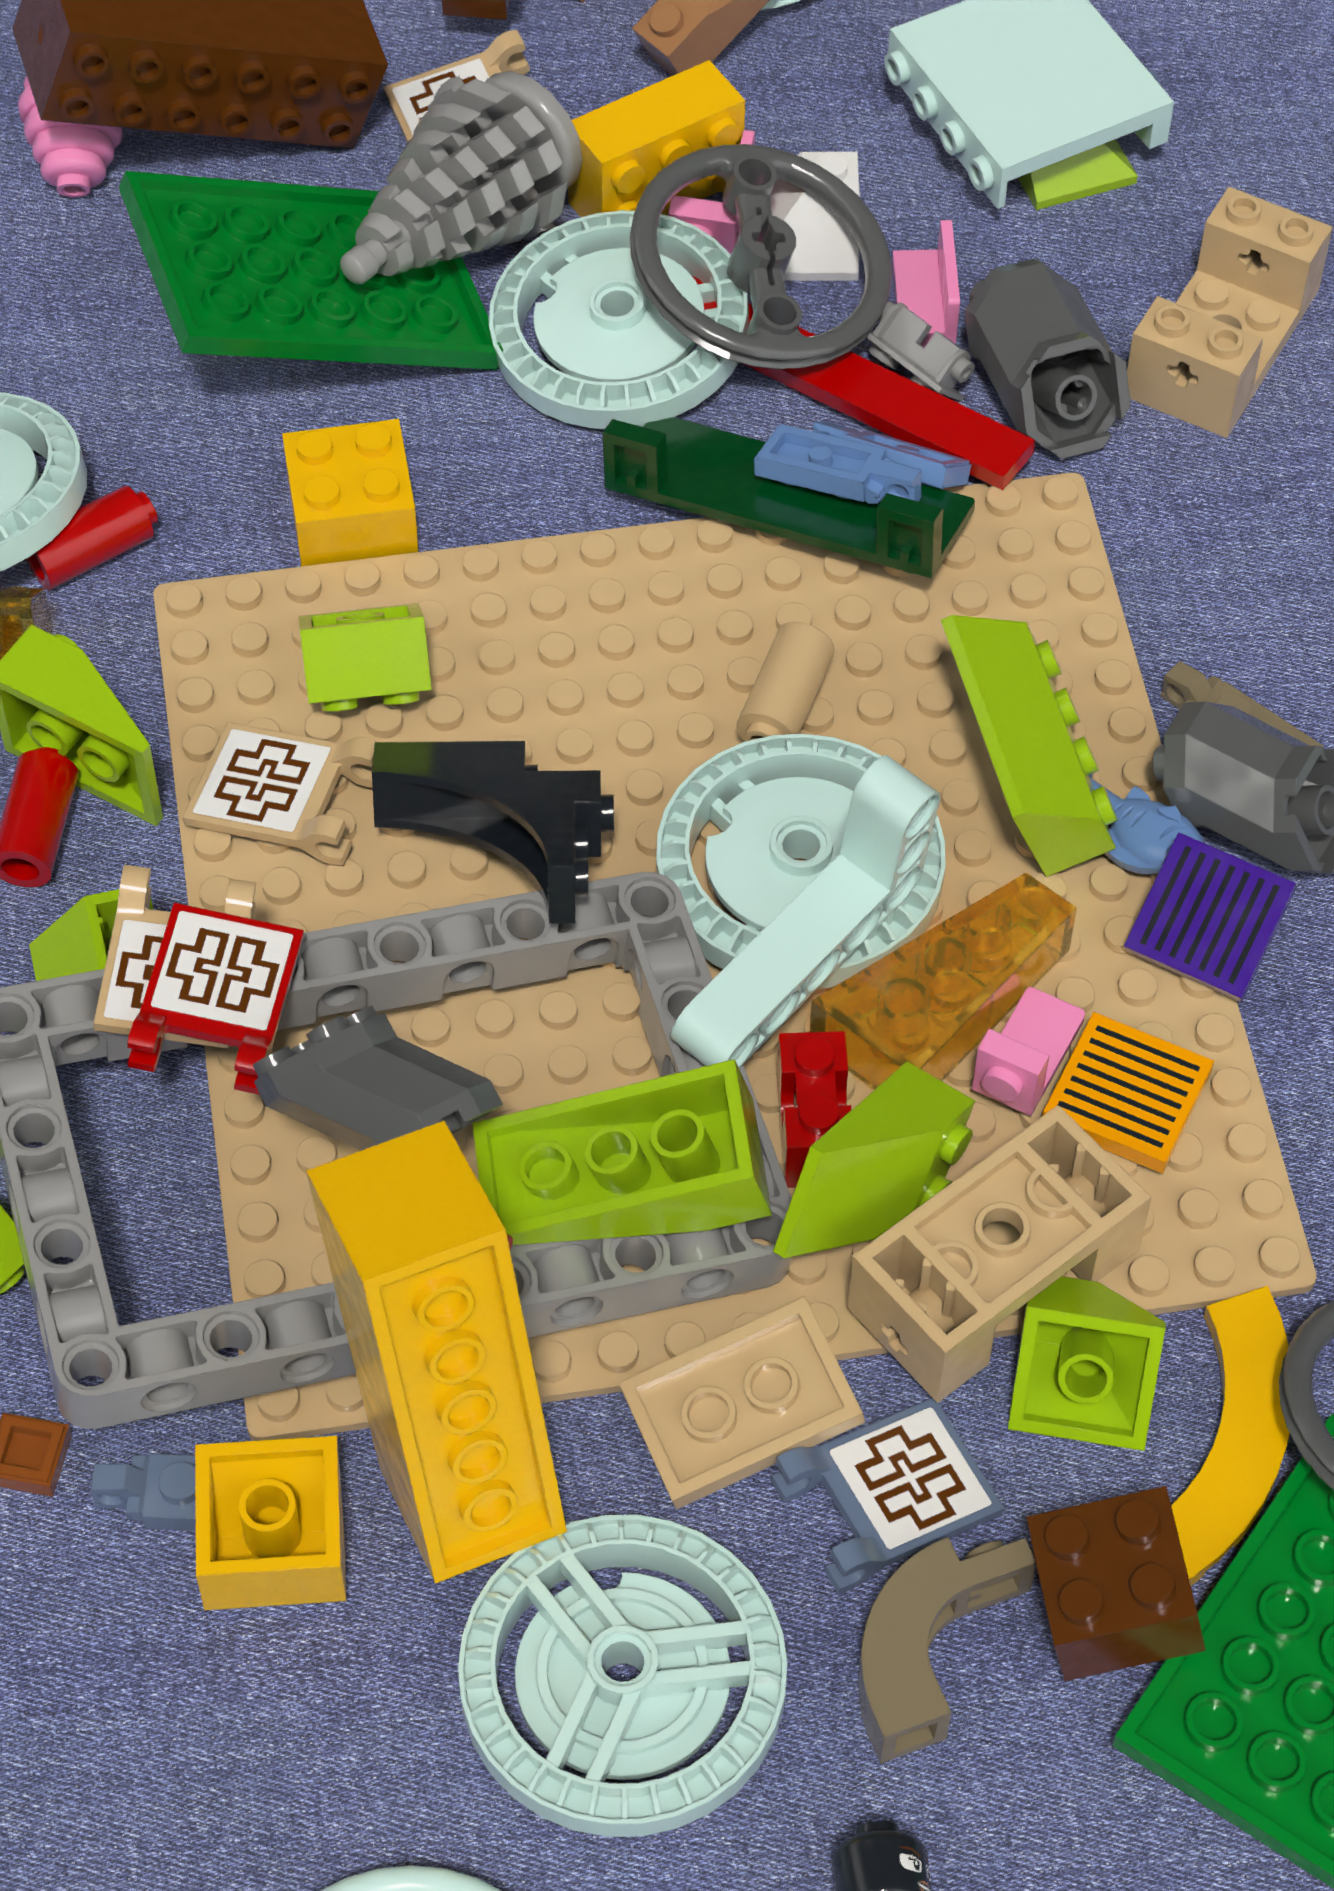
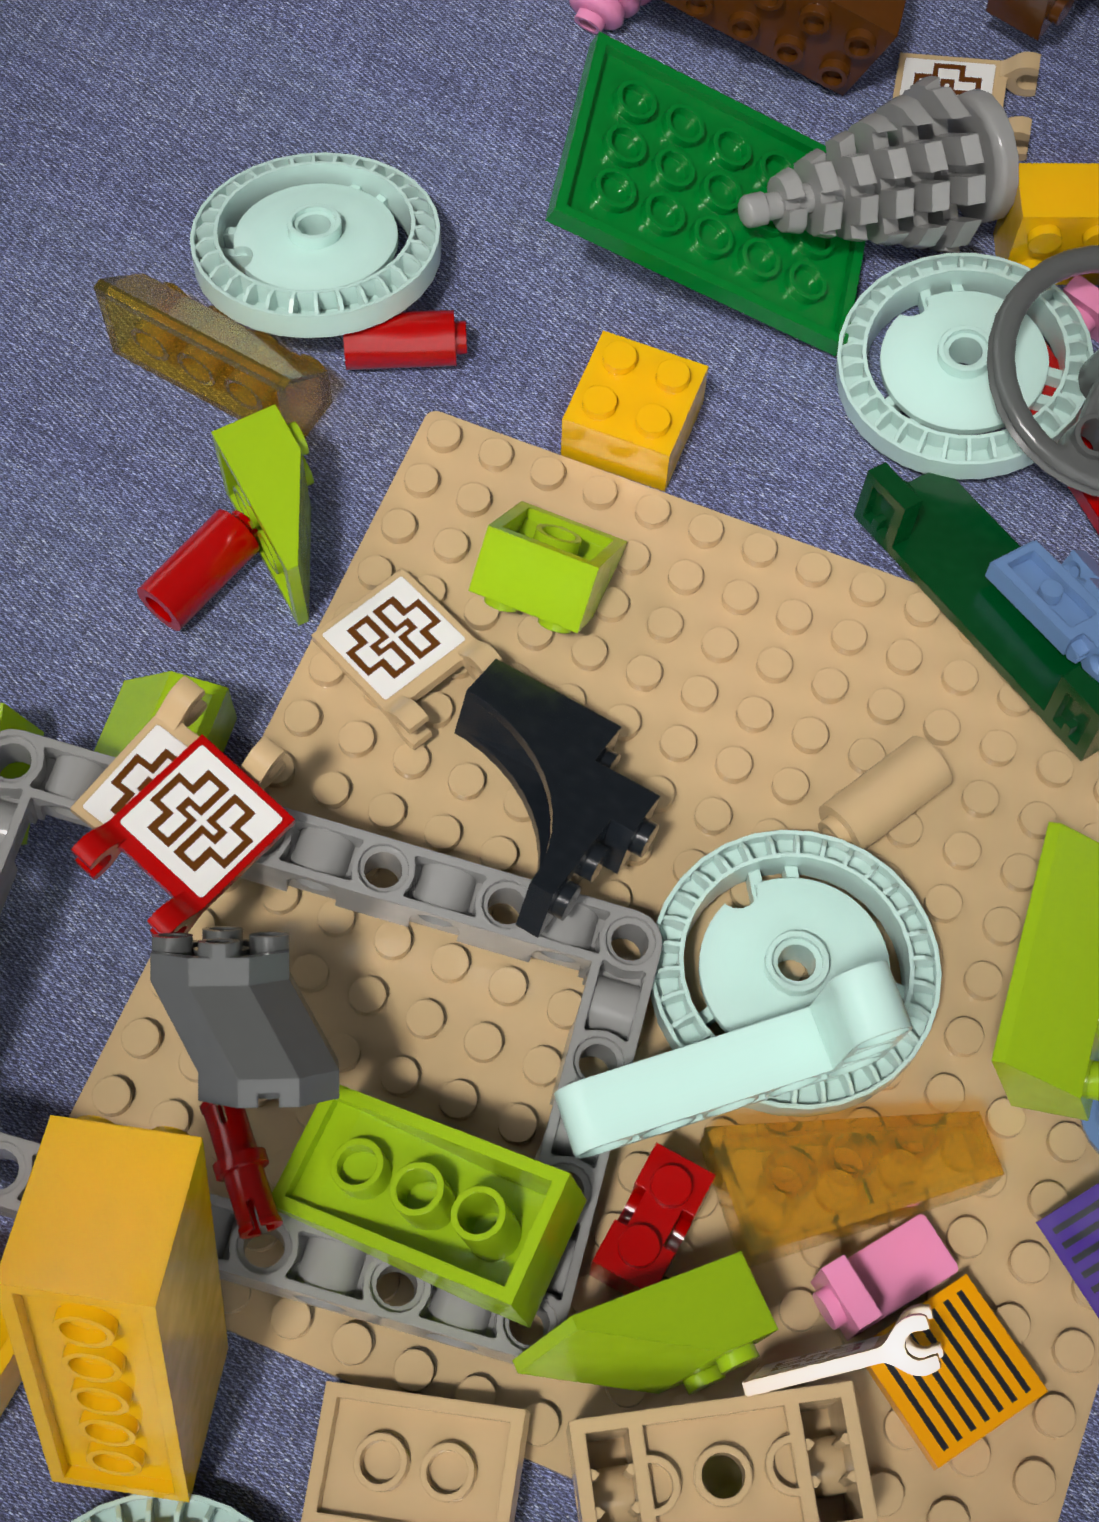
camera: 30 degrees right, 10 degrees up
none -> flag [742,1304,944,1397]

